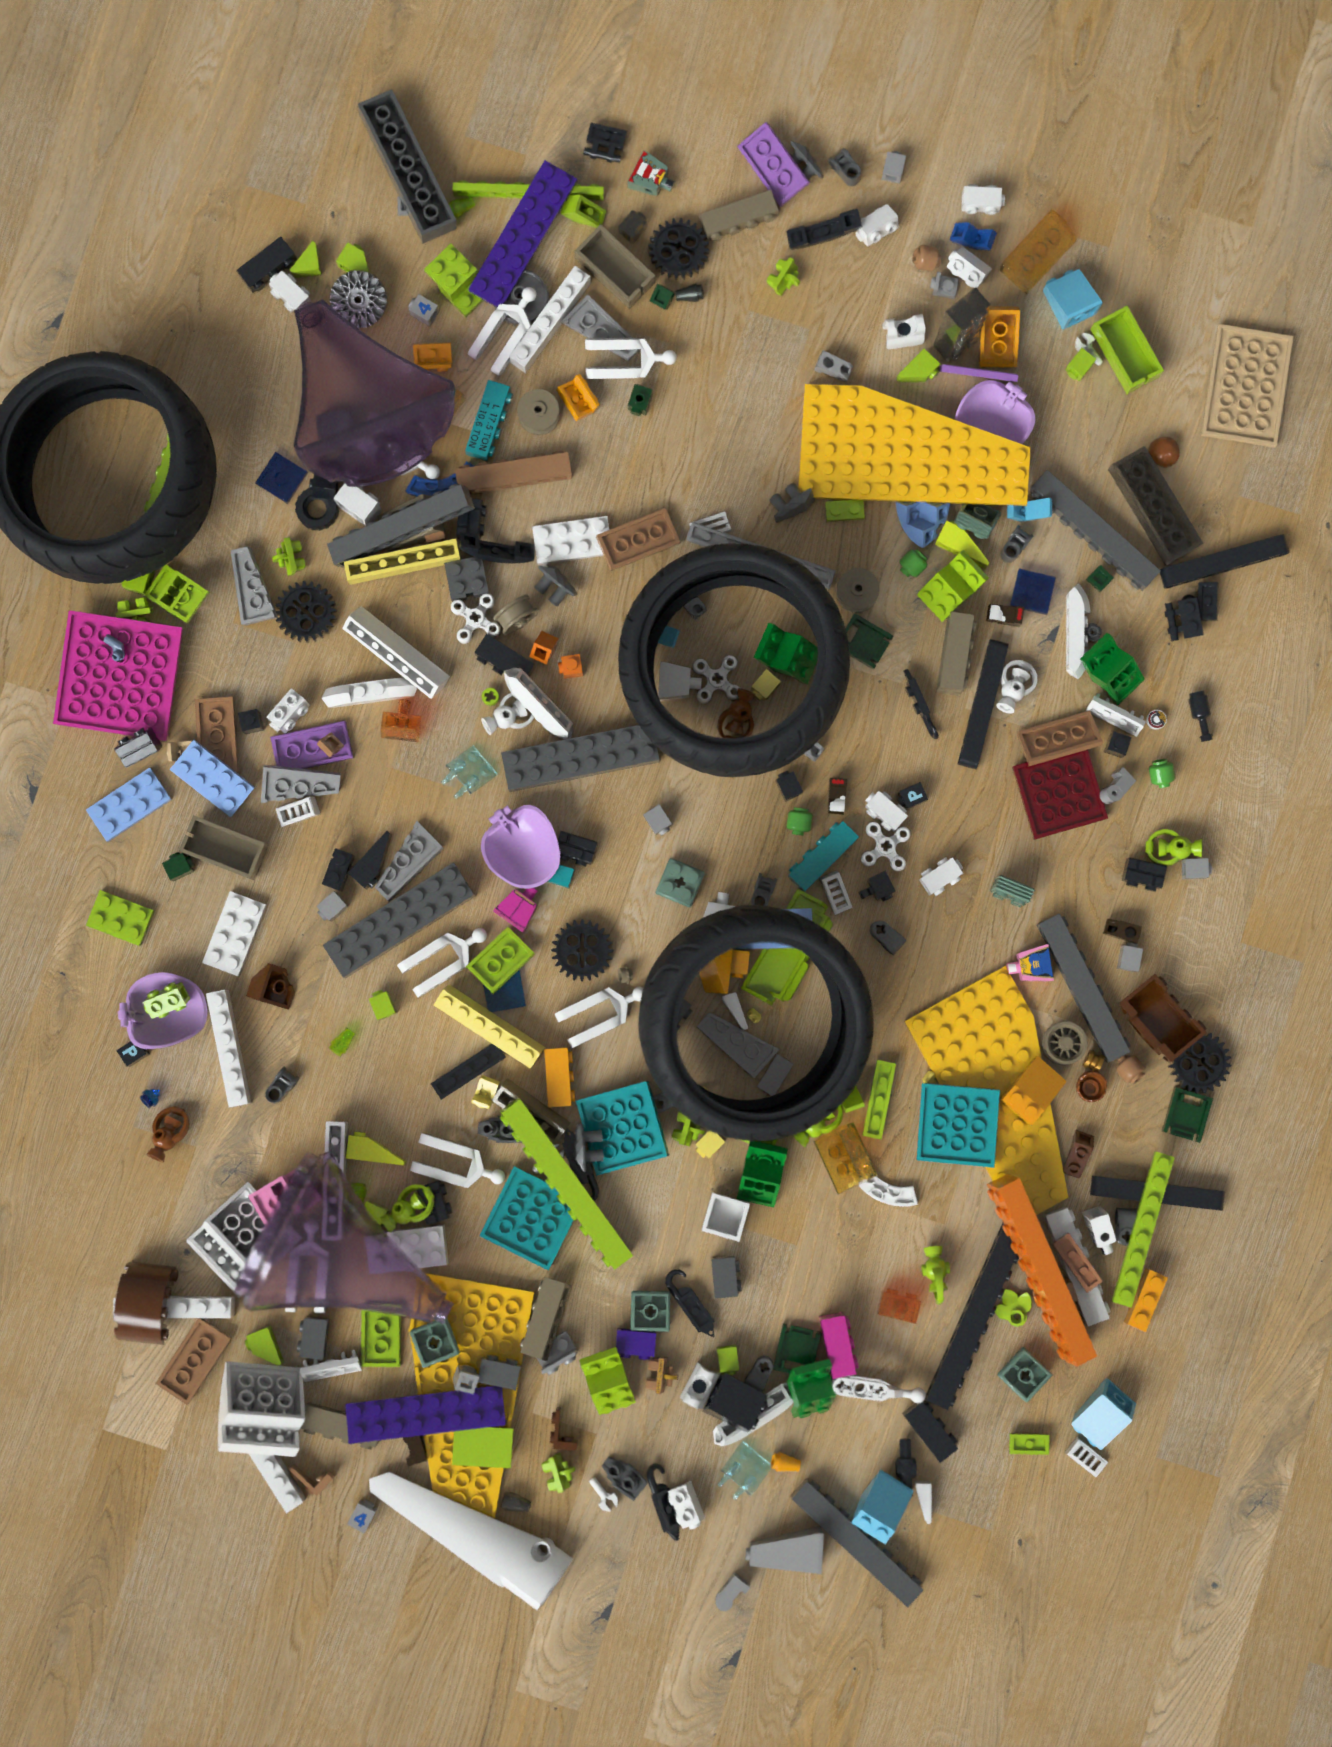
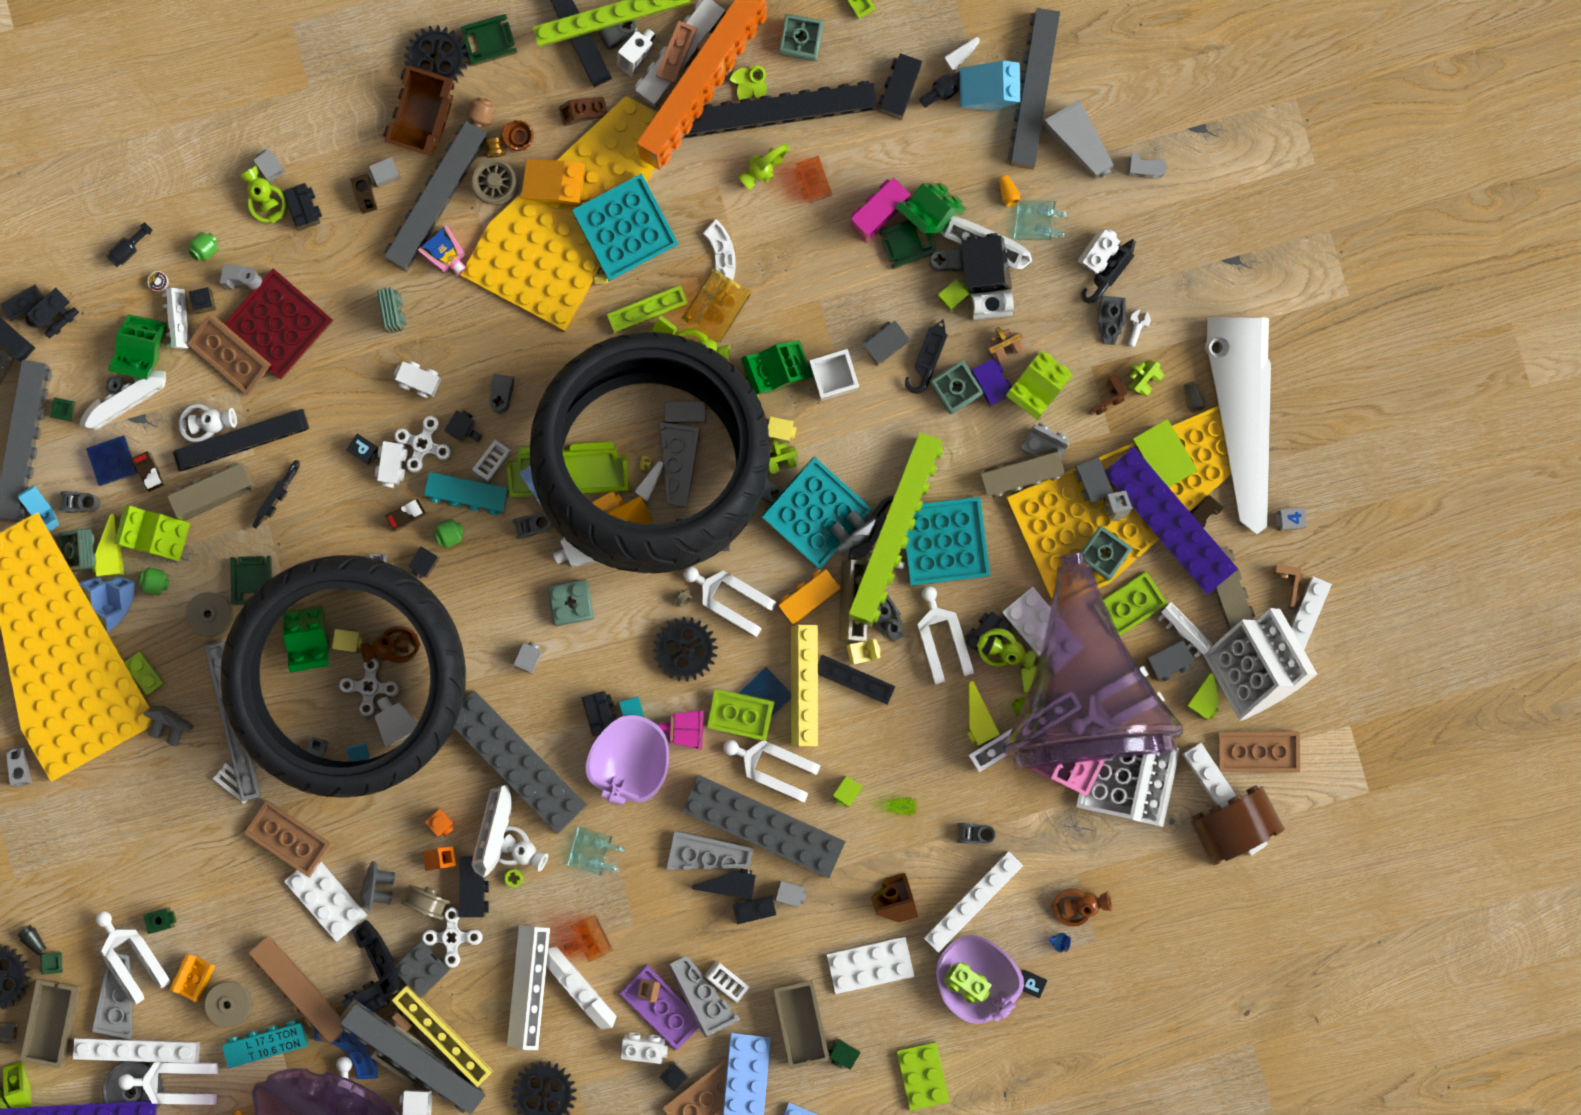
camera: 125 degrees left, 0 degrees up
white piece [831,1375,926,1403] -> none

